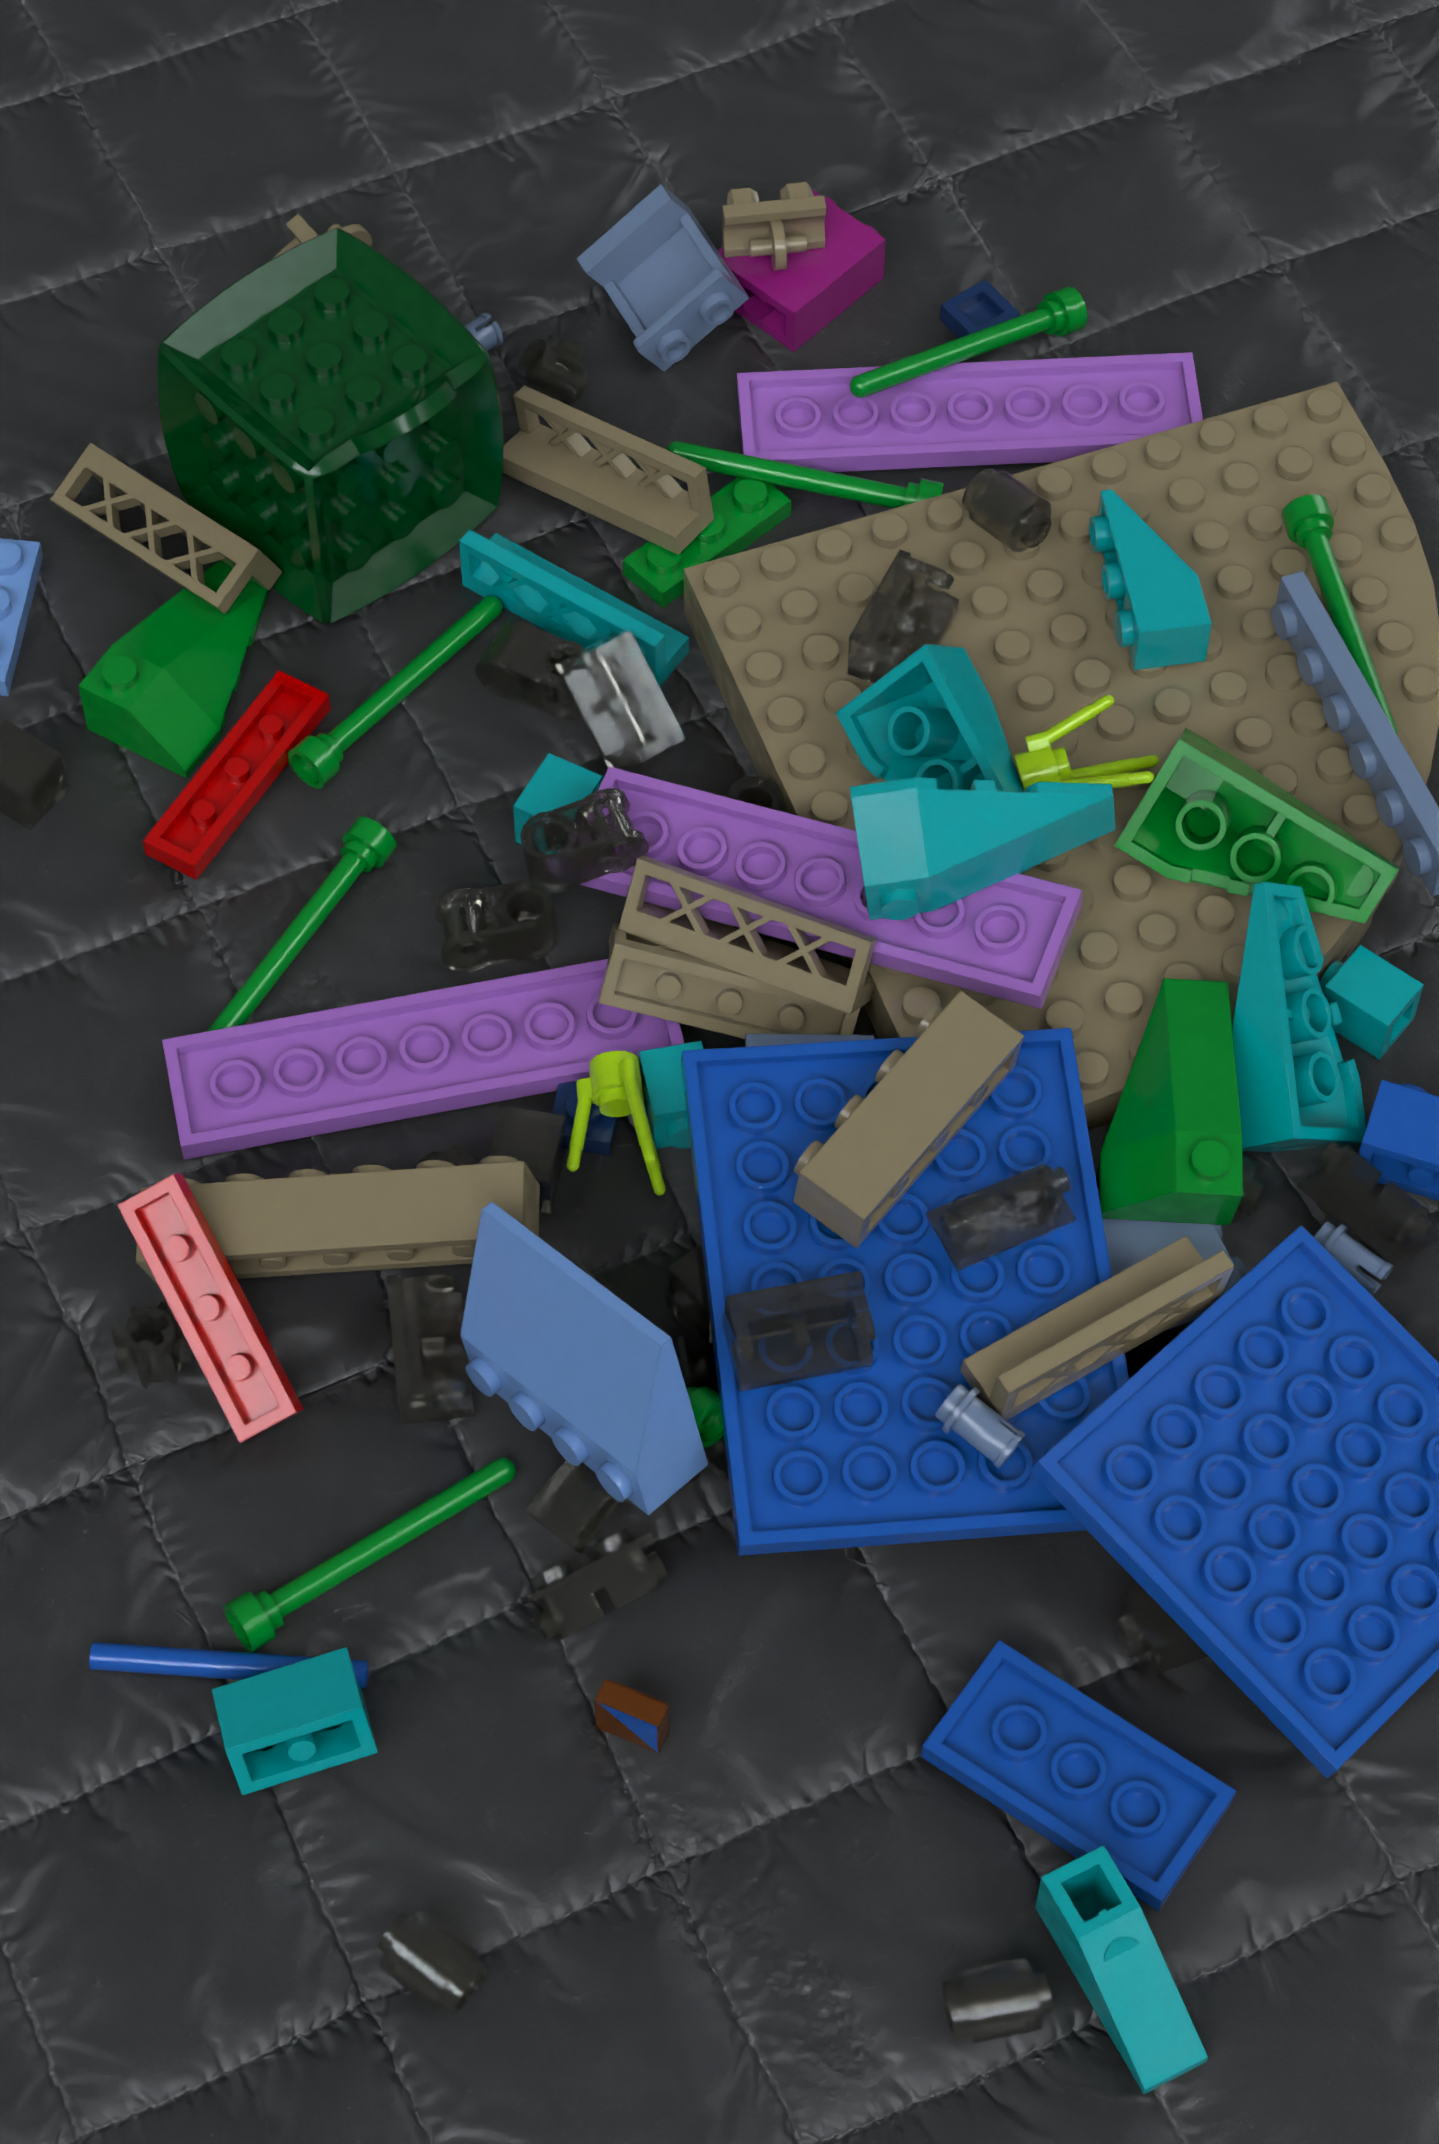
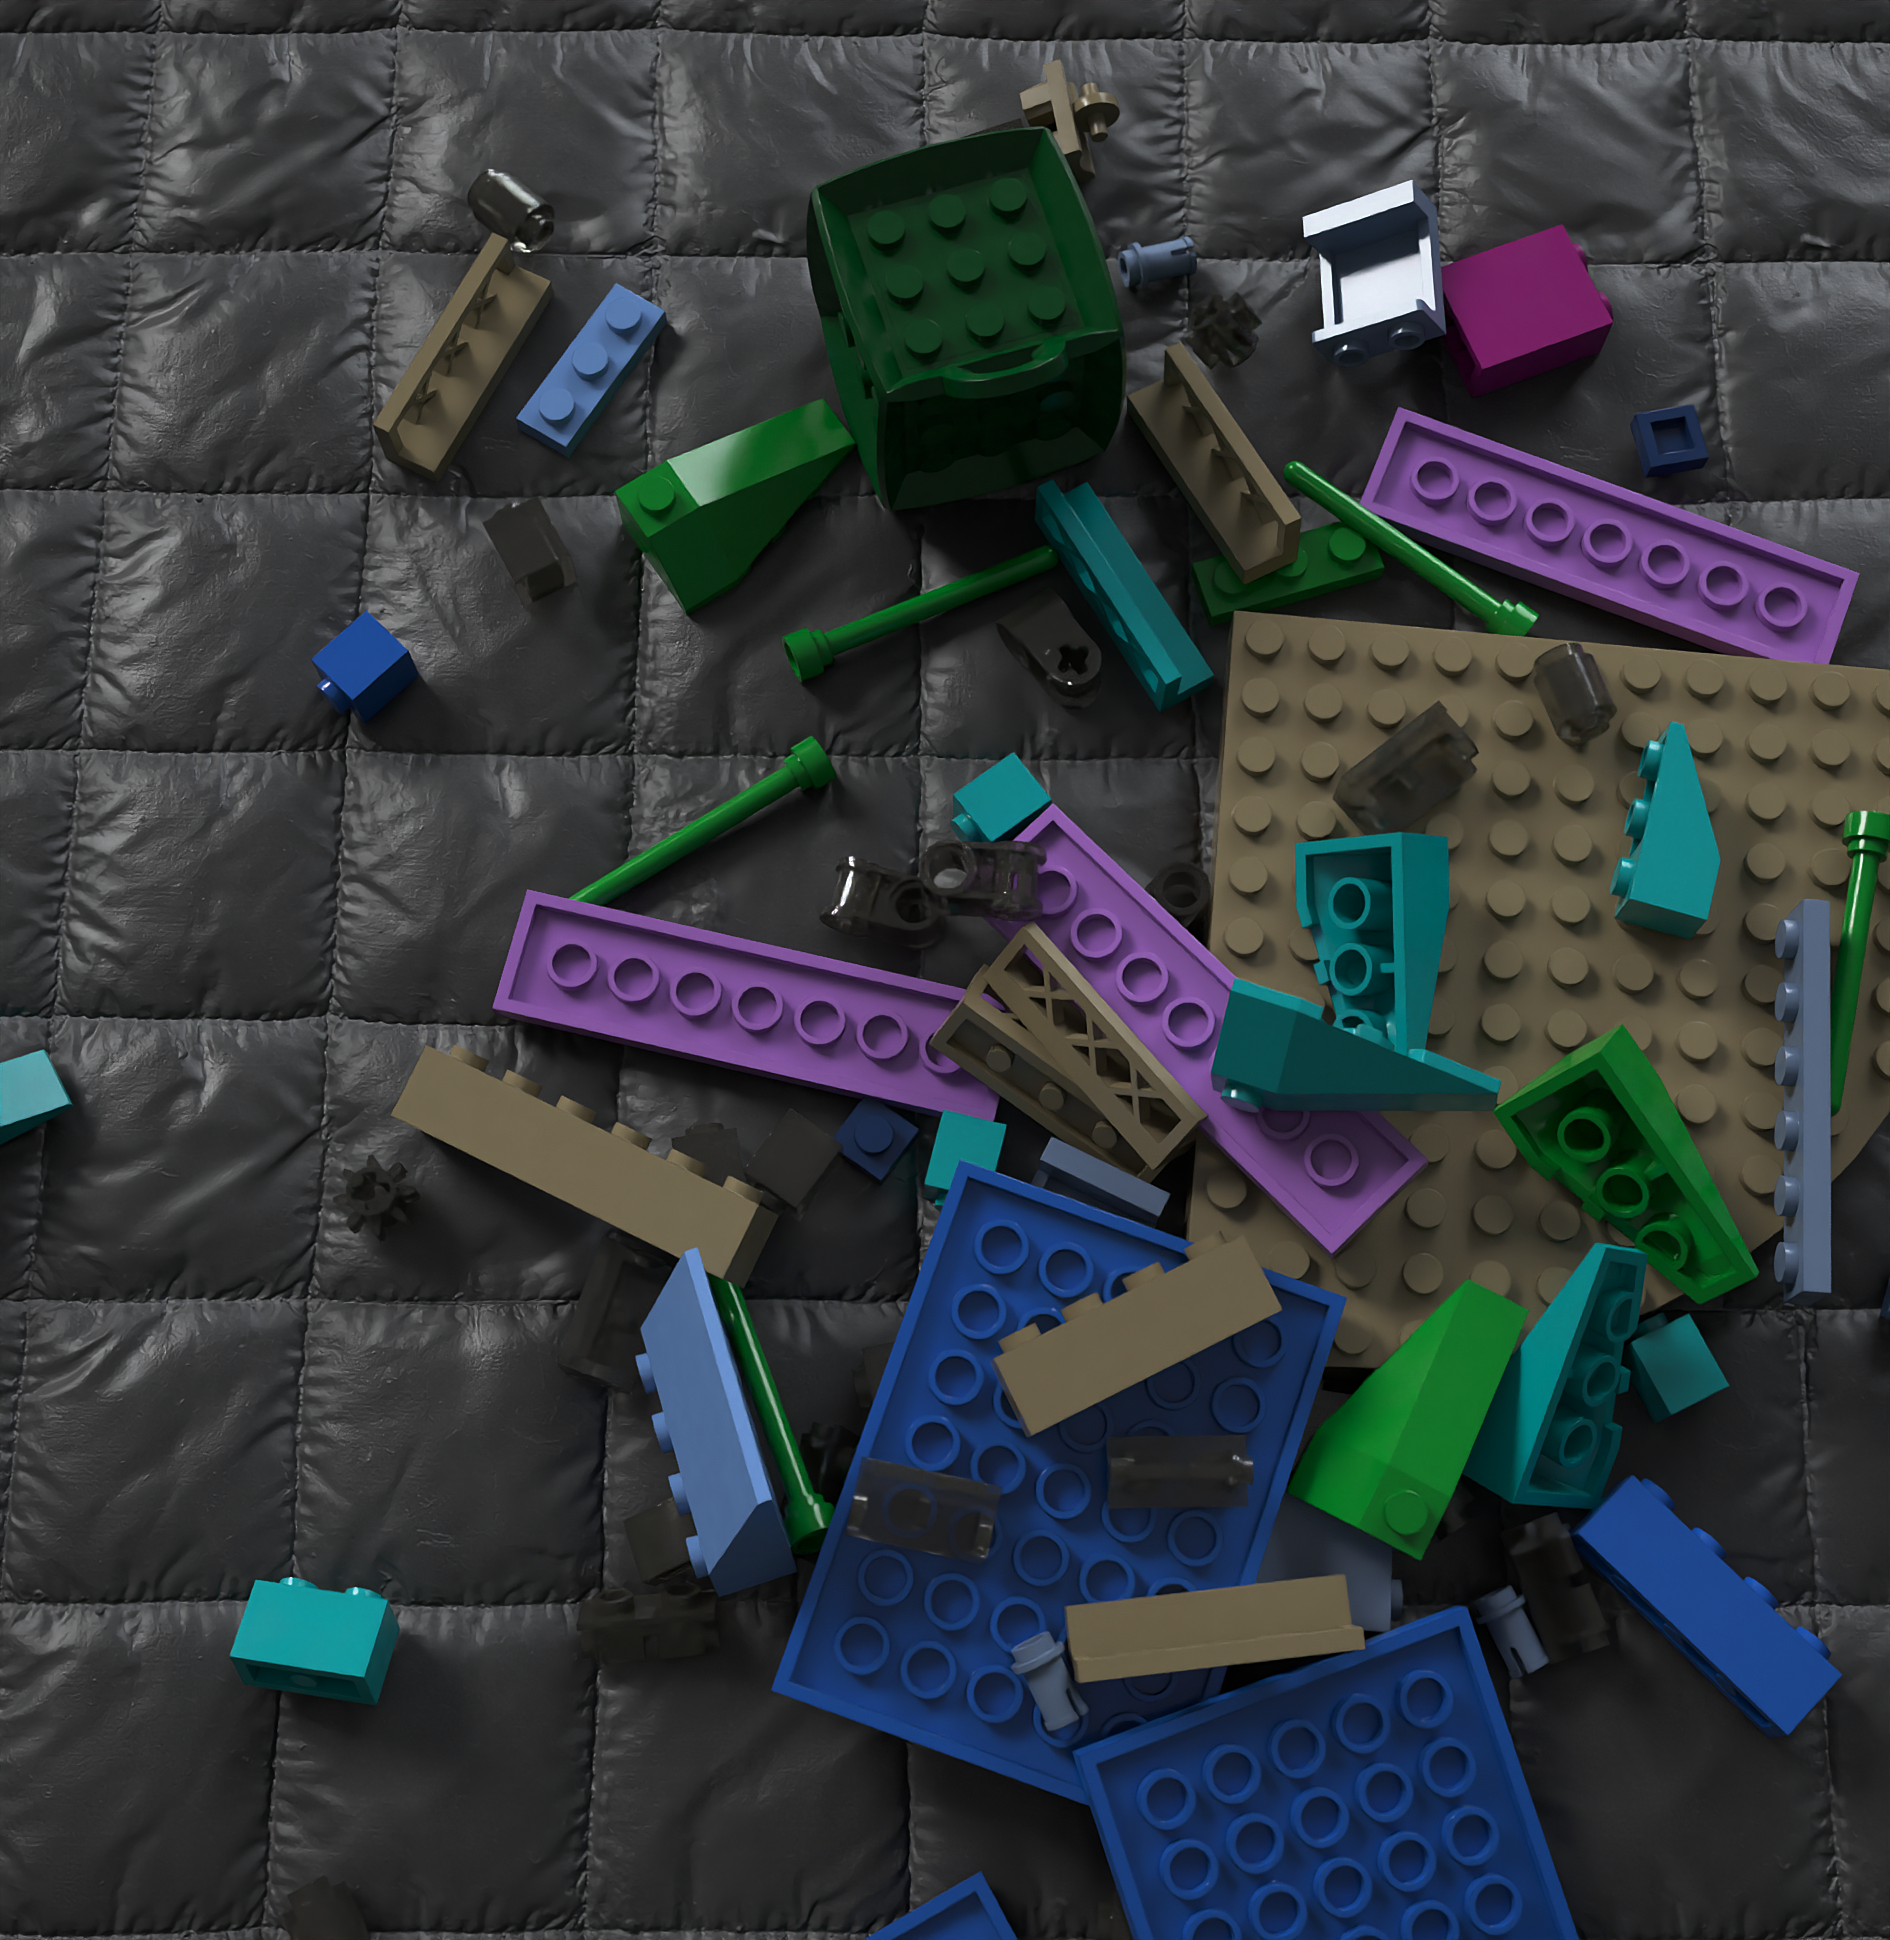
camera: 25 degrees right, 15 degrees up
dark tan fence [50,443,282,614] -> none
blue piece [89,1642,369,1689] -> none
plate [117,1173,304,1443] -> none
red plate [143,670,331,880] -> none
green piece [223,1457,516,1653] -> none
clear smoke hinge [555,630,686,769] -> none
lime plant [566,1051,666,1196] -> none
reddish brown tile [594,1679,669,1754] -> none
dark tan hips [722,182,827,271] -> none
green piece [849,286,1087,398] -> none
lime plant [1013,695,1160,791] -> none

